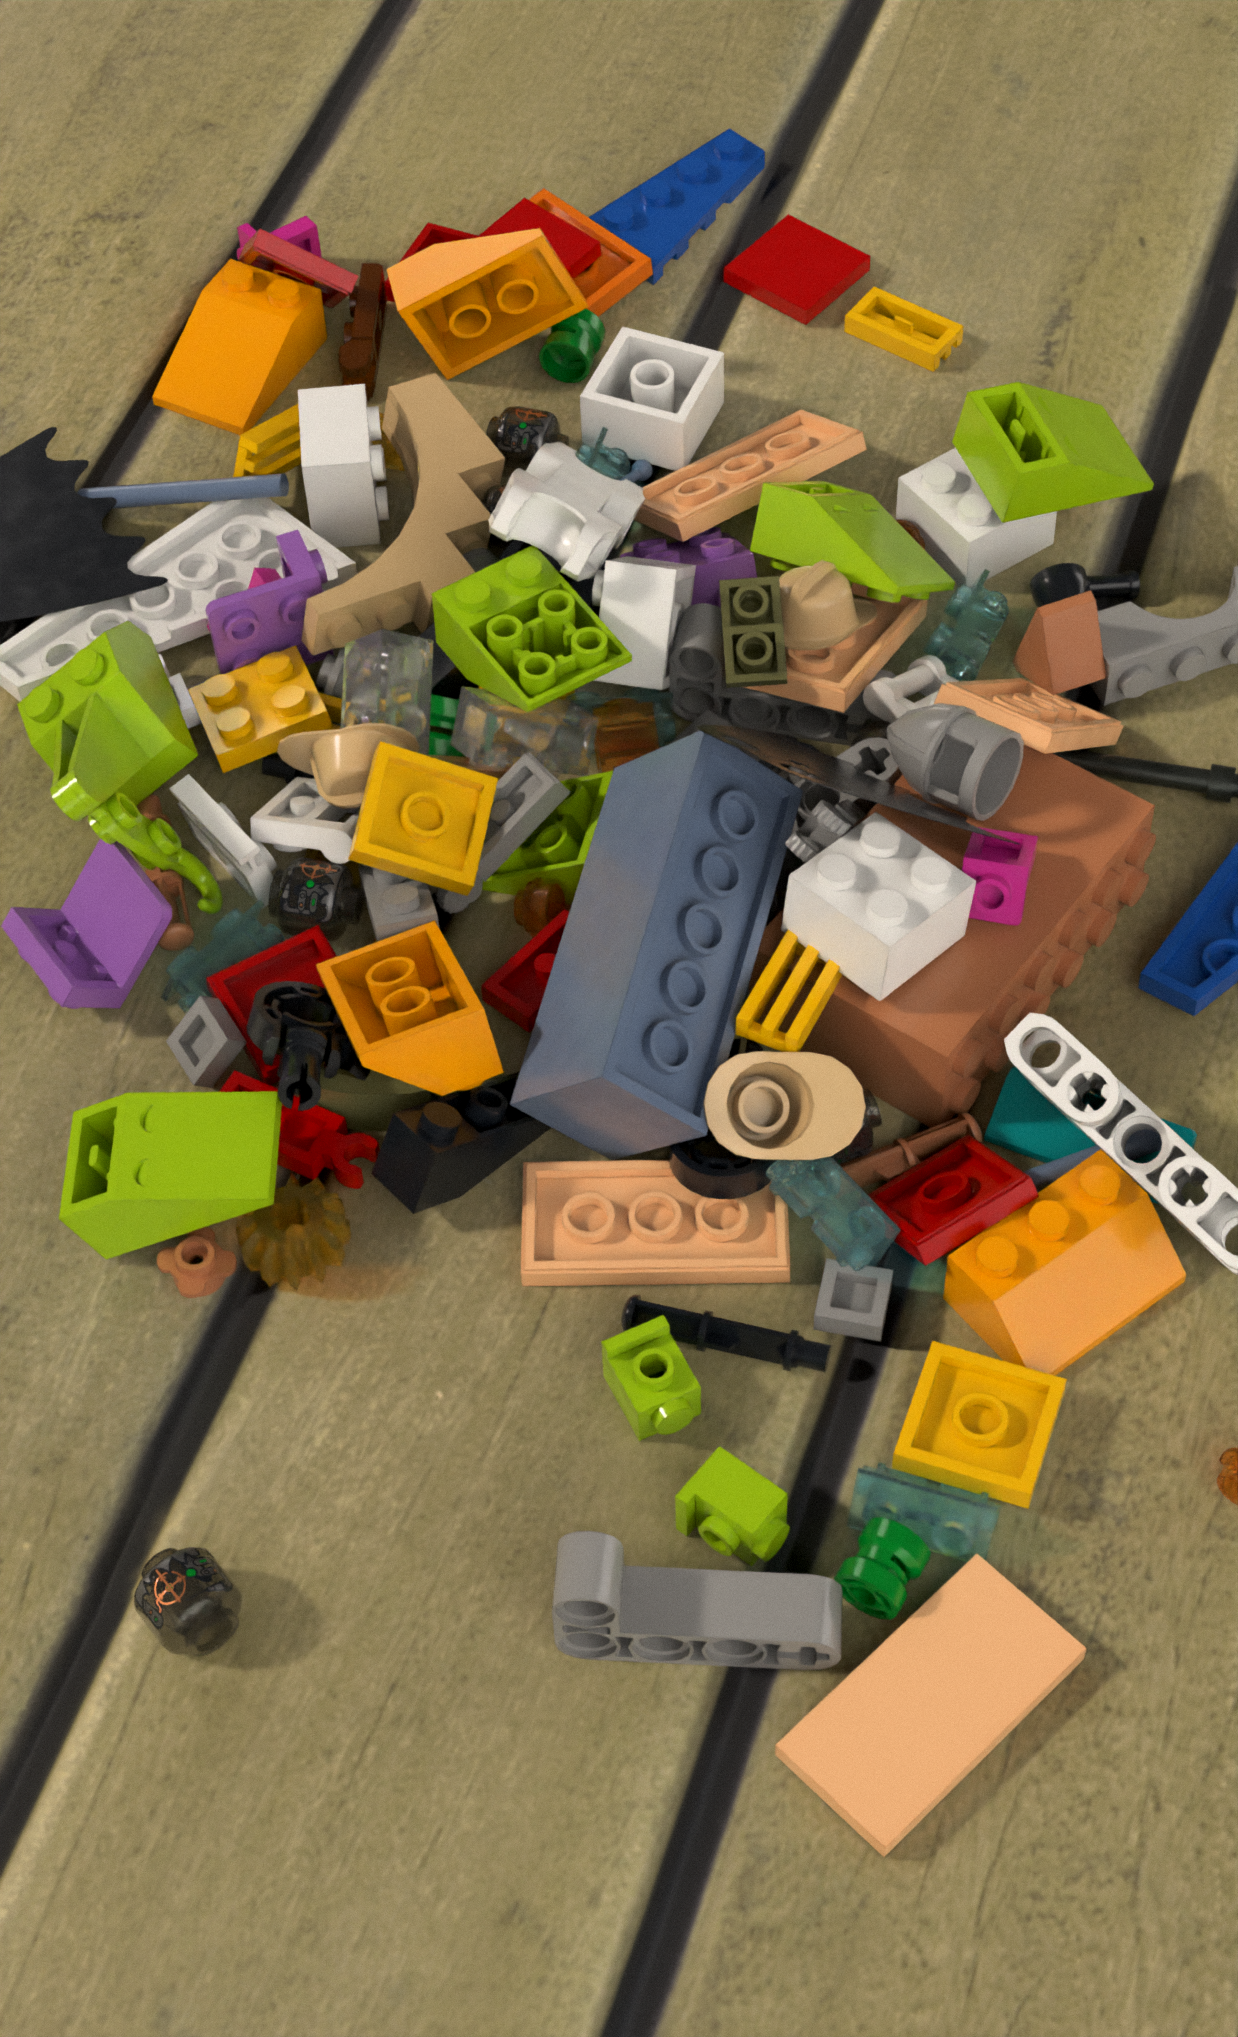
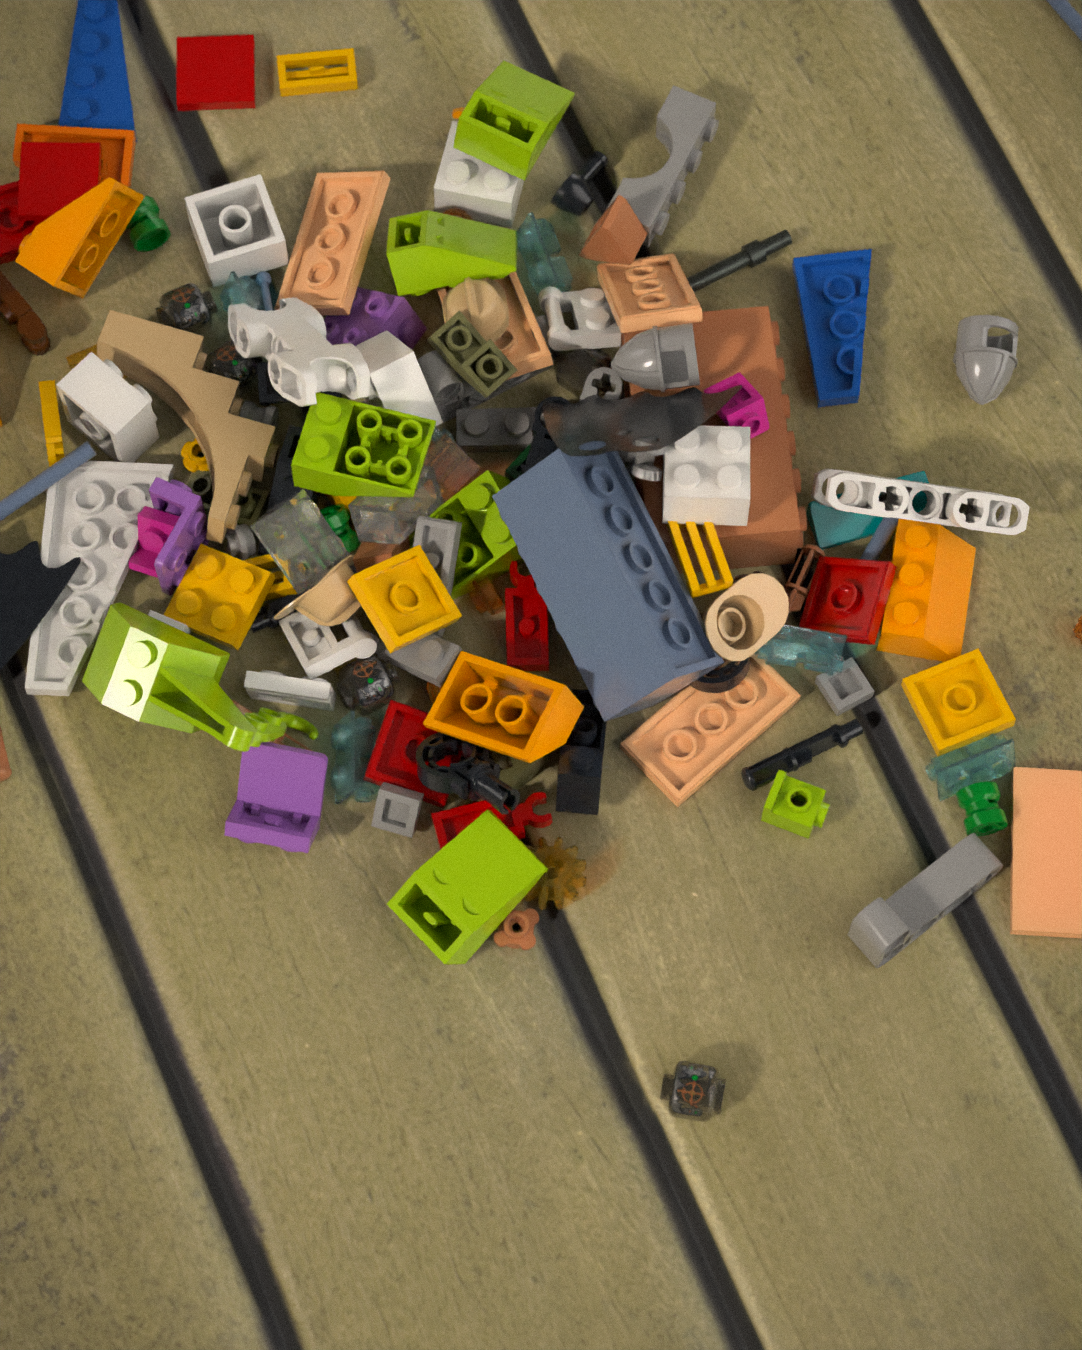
camera: 45 degrees left, 15 degrees up
lime brick [675,1446,790,1566] -> none

